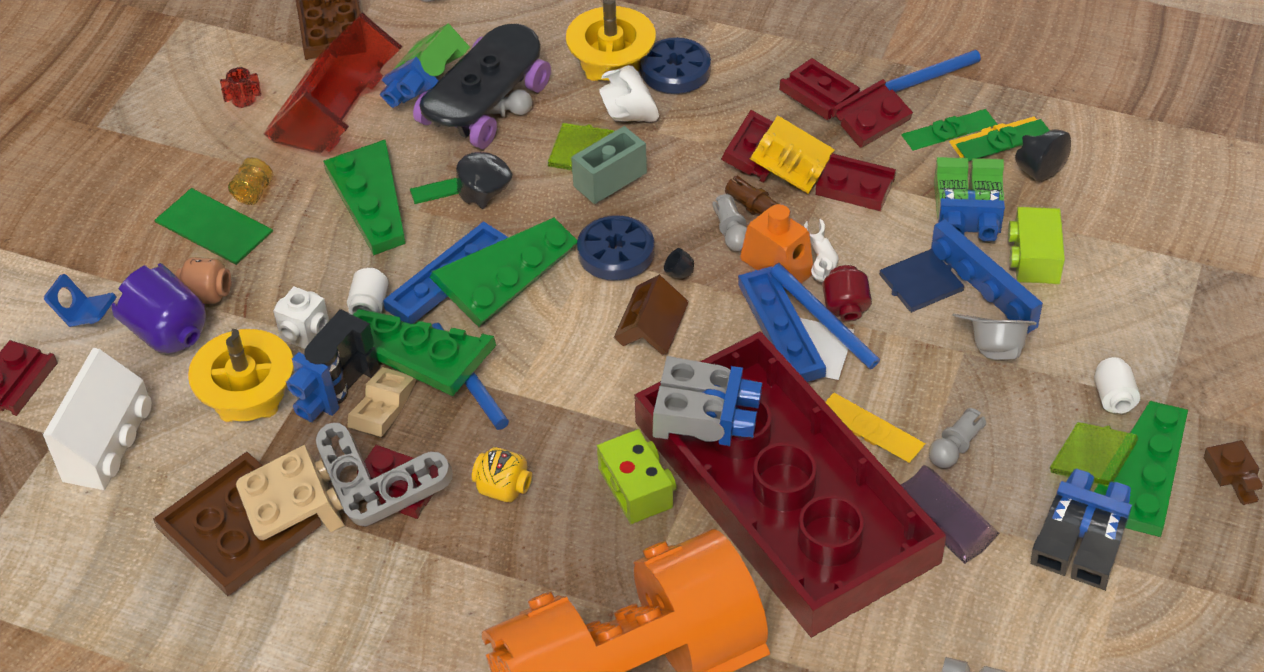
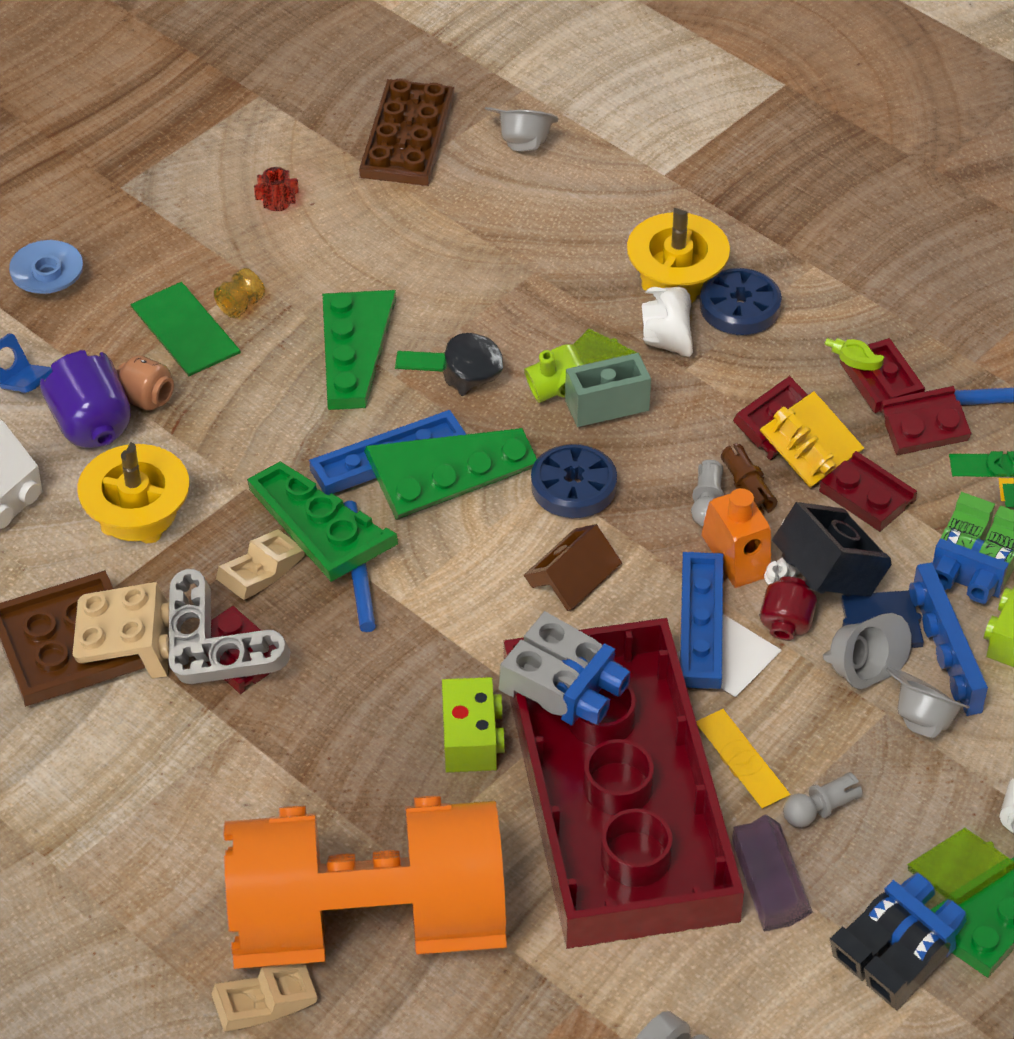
camera: 20 degrees right, 0 degrees up
clear red windscreen [263,12,402,154] -> none
white brick [273,286,329,349] -> none
hips [286,309,380,422] -> none
white brick [347,268,389,315] -> none
hips [380,23,470,108] -> none
black piece [413,23,551,149] -> none
yellow head [472,447,532,503] -> none
light grey pin [485,90,533,117] -> none
black hinge [664,248,694,280] -> none
blue piece [770,263,880,370] -> none
none -> medium blue dish [9,240,83,294]
none -> lime piece [524,344,584,403]
none -> black hinge [772,502,892,597]
none -> light grey piece [823,613,912,690]
none -> lime piece [824,338,884,370]

